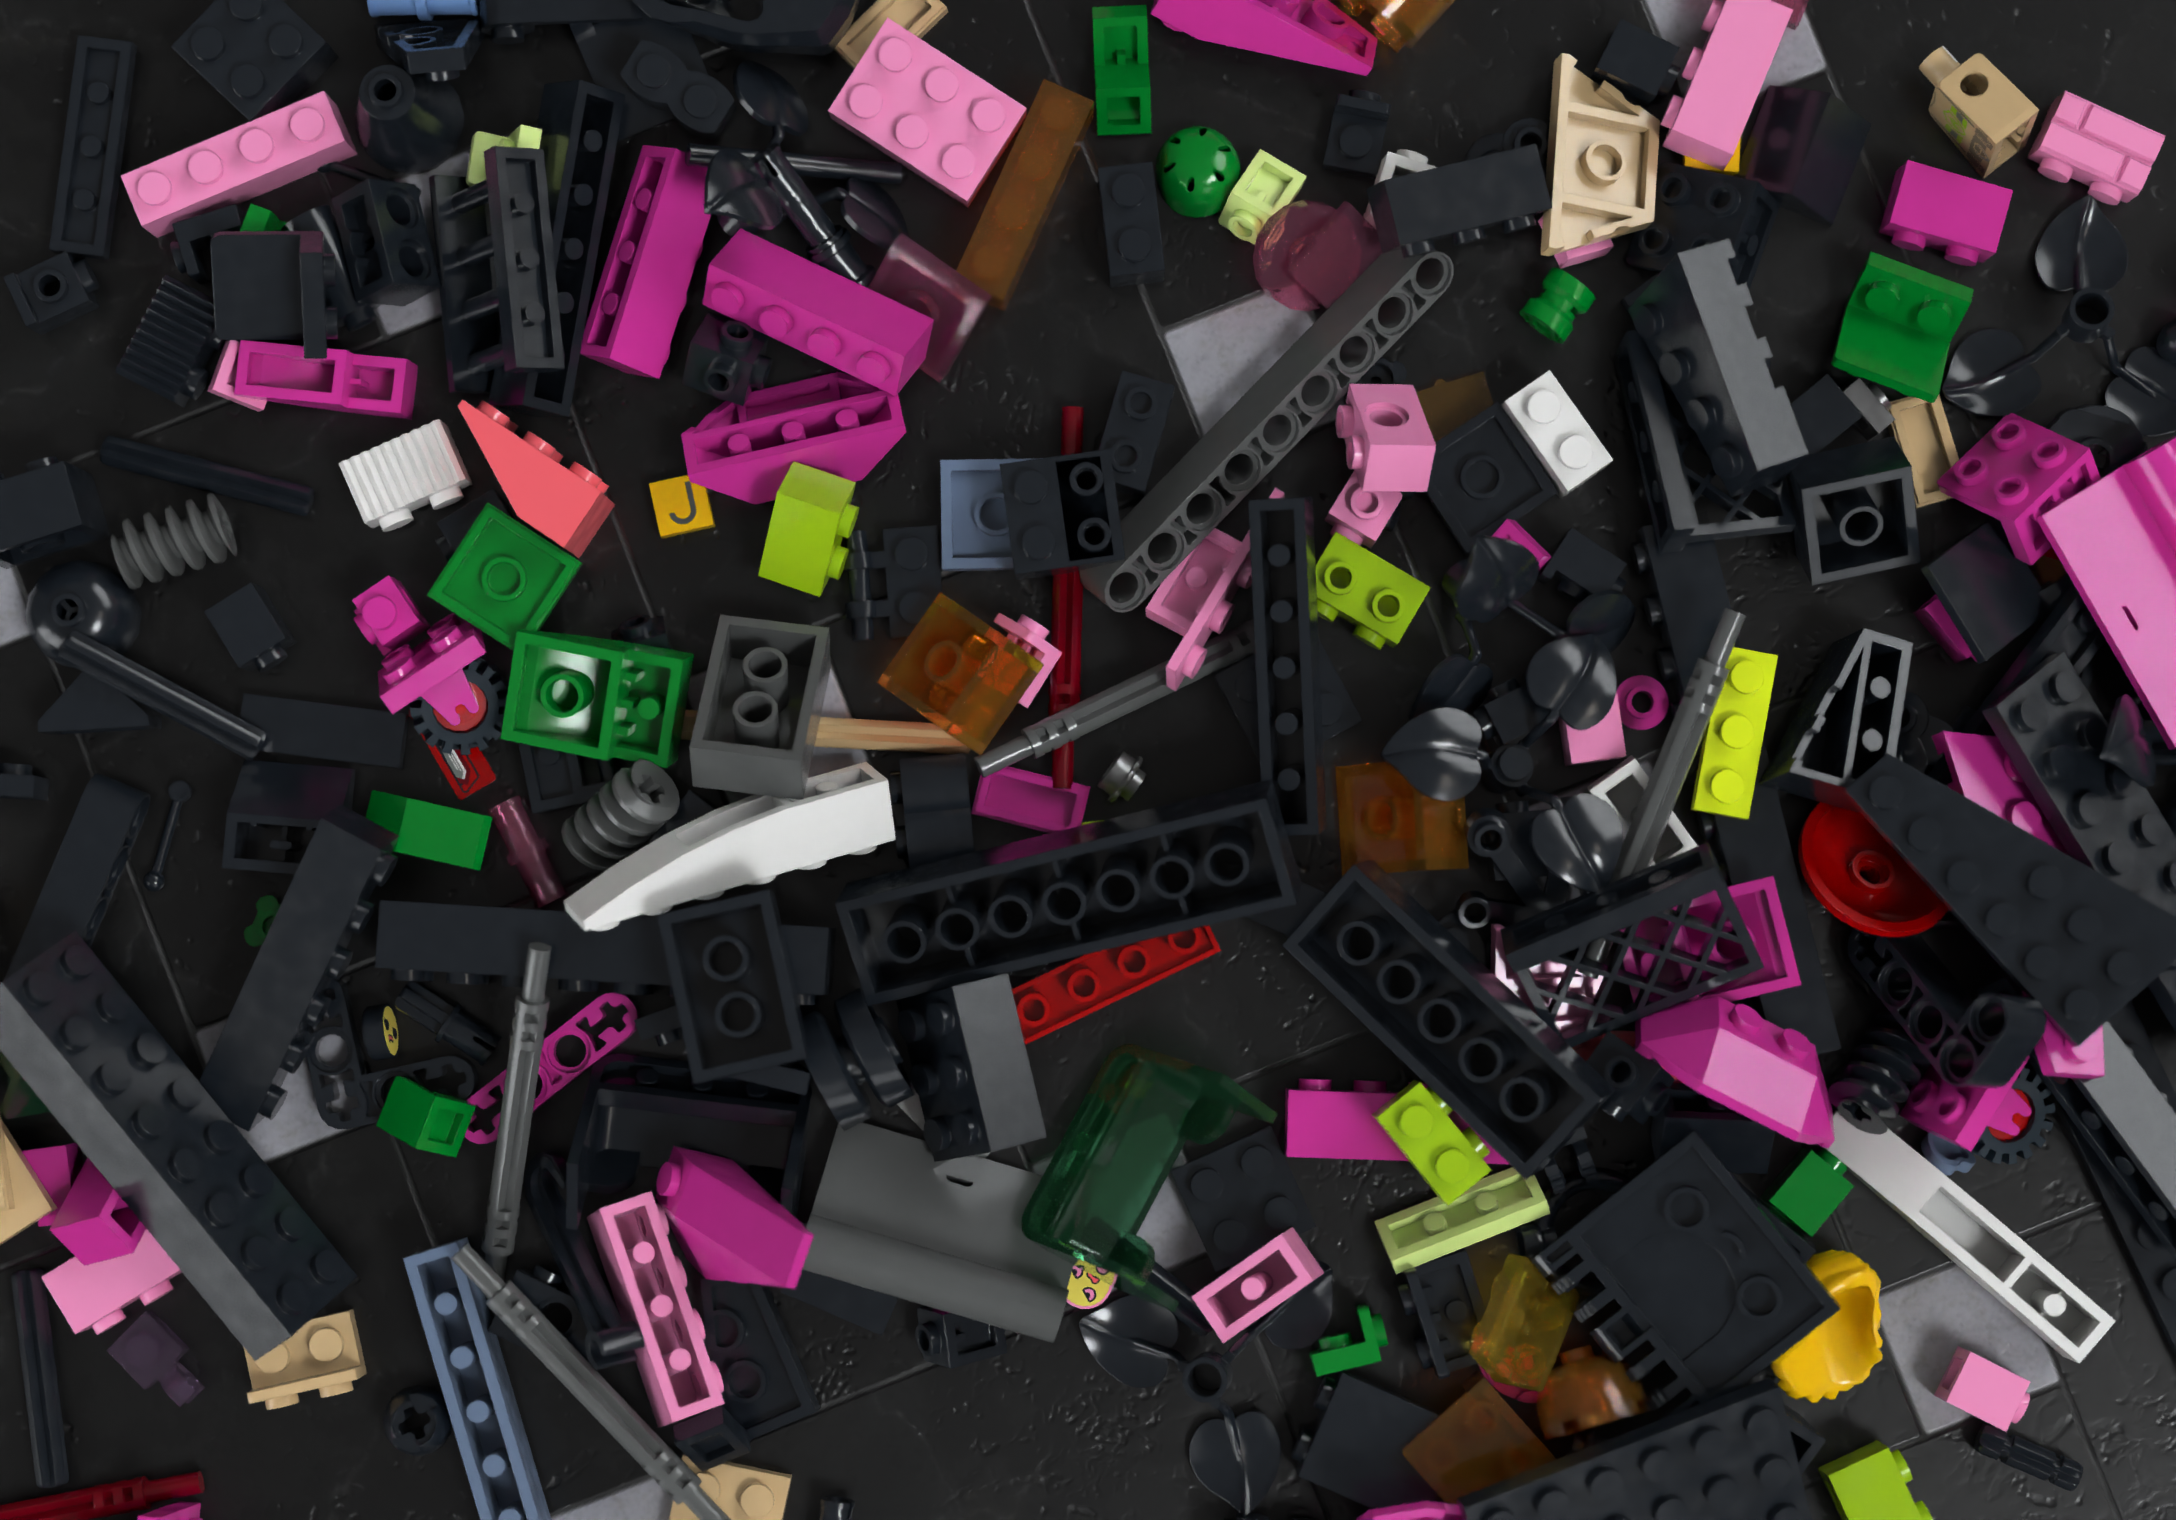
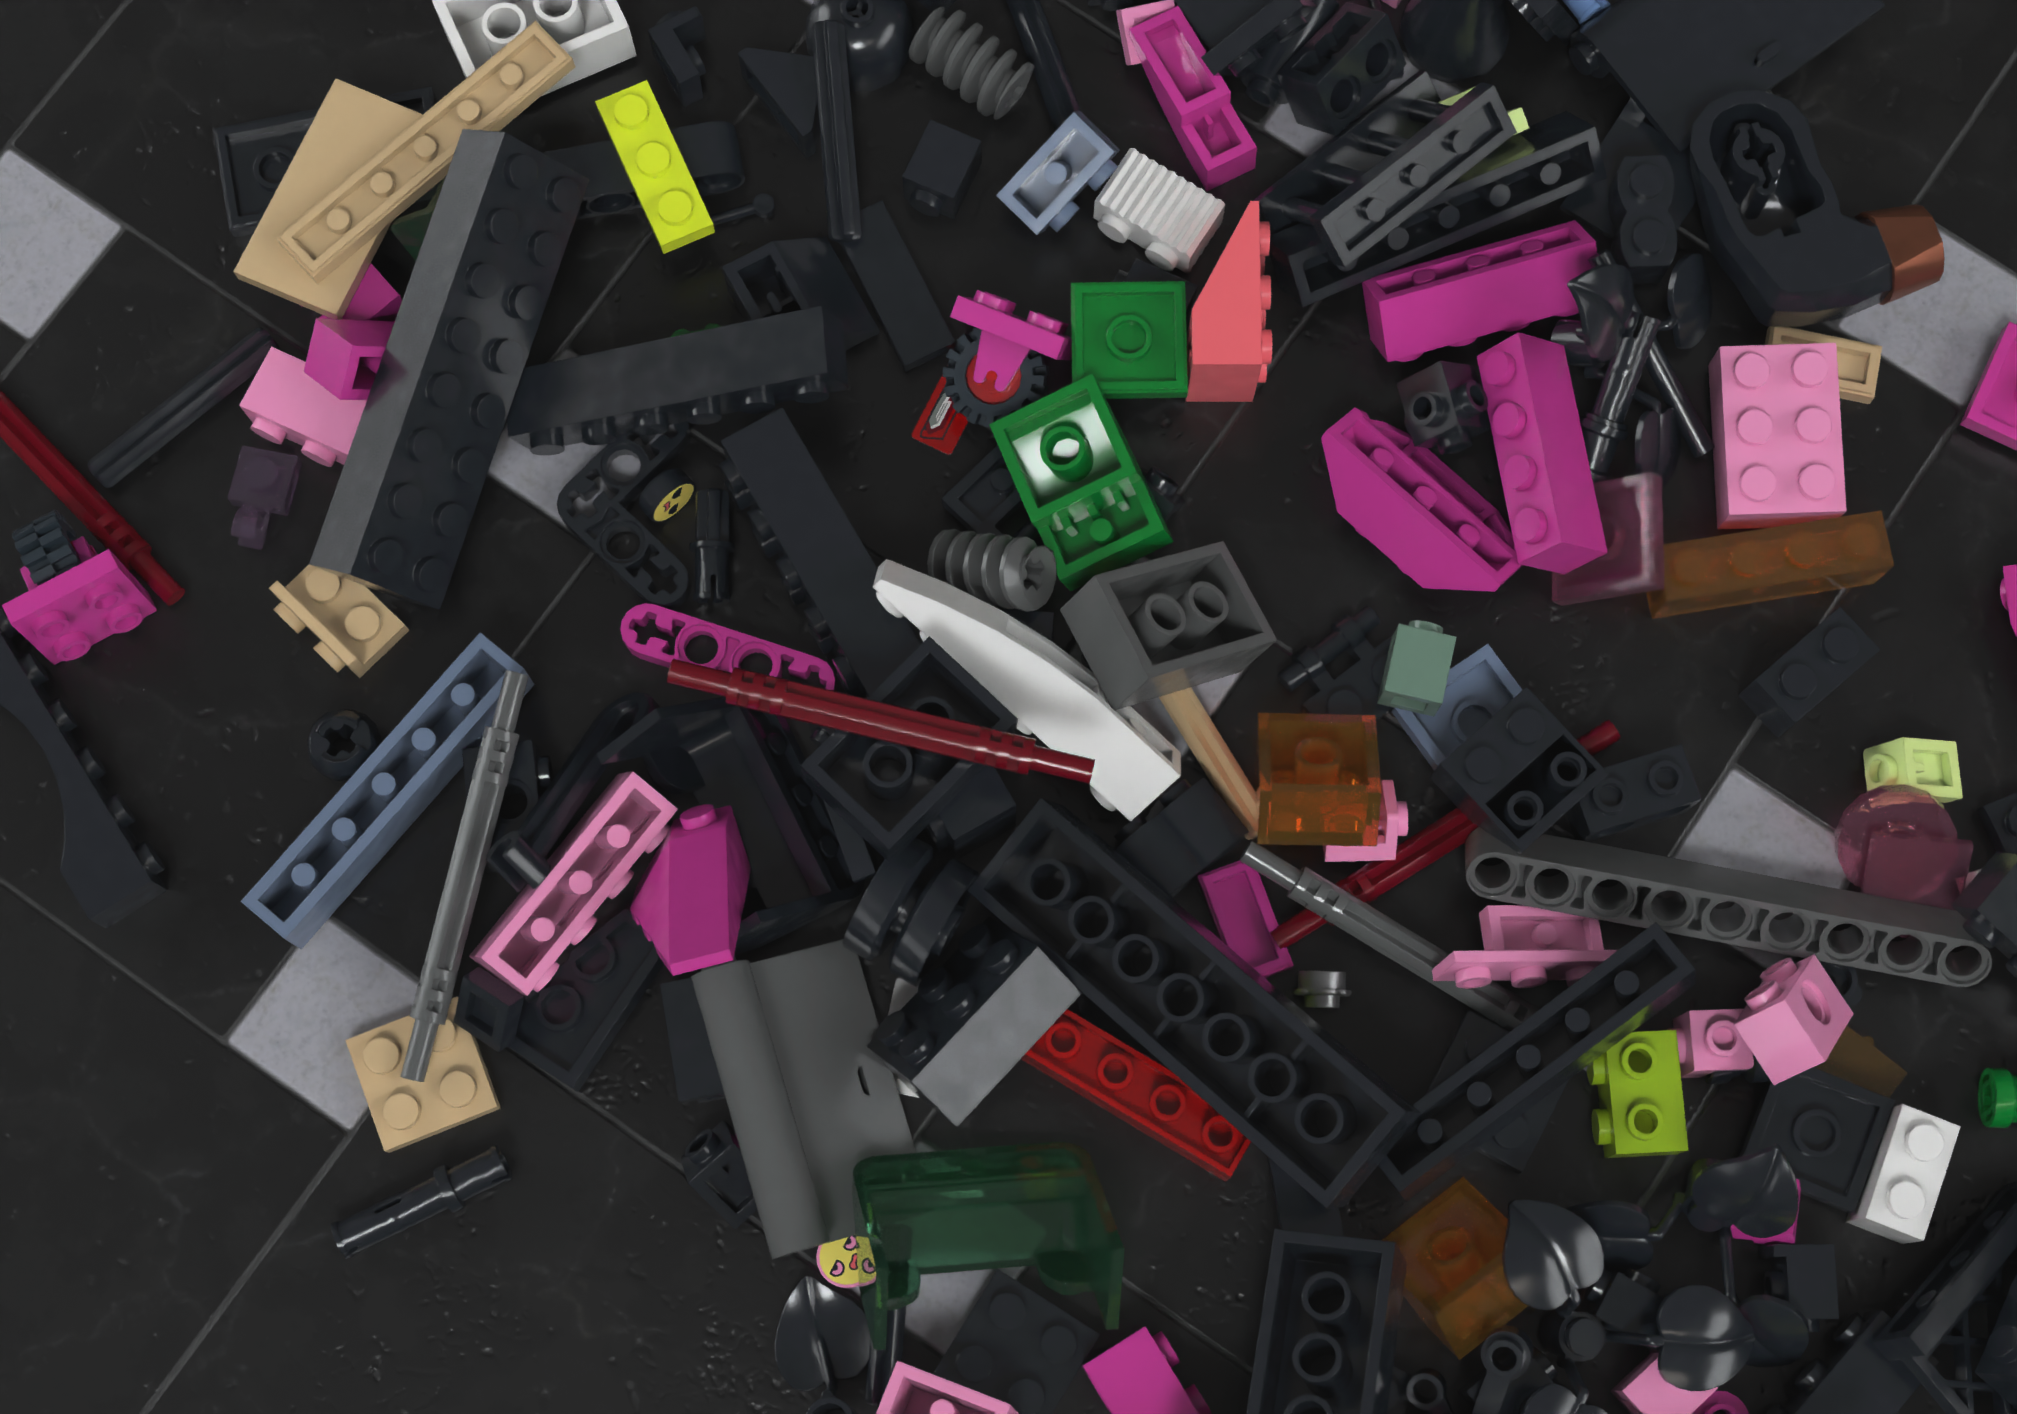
camera: 55 degrees right, 10 degrees down
dark pink brick [352,575,431,657] -> none
green slope [366,790,493,871] -> none
green panel [376,1076,476,1158] -> none
dark grey axle [481,942,551,1301] -> none
clear pink pin [487,795,568,909] -> none
yellow tile [649,475,716,539] -> none
lime brick [758,461,859,597] -> none
green slope [1092,5,1152,136] -> none
green helmet [1155,126,1241,217] -> none
none -> neon yellow plate [595,80,715,254]
none -> dark red axle [667,659,1095,784]
none -> sand blue brick [996,111,1120,235]
none -> sand green brick [1377,620,1457,717]

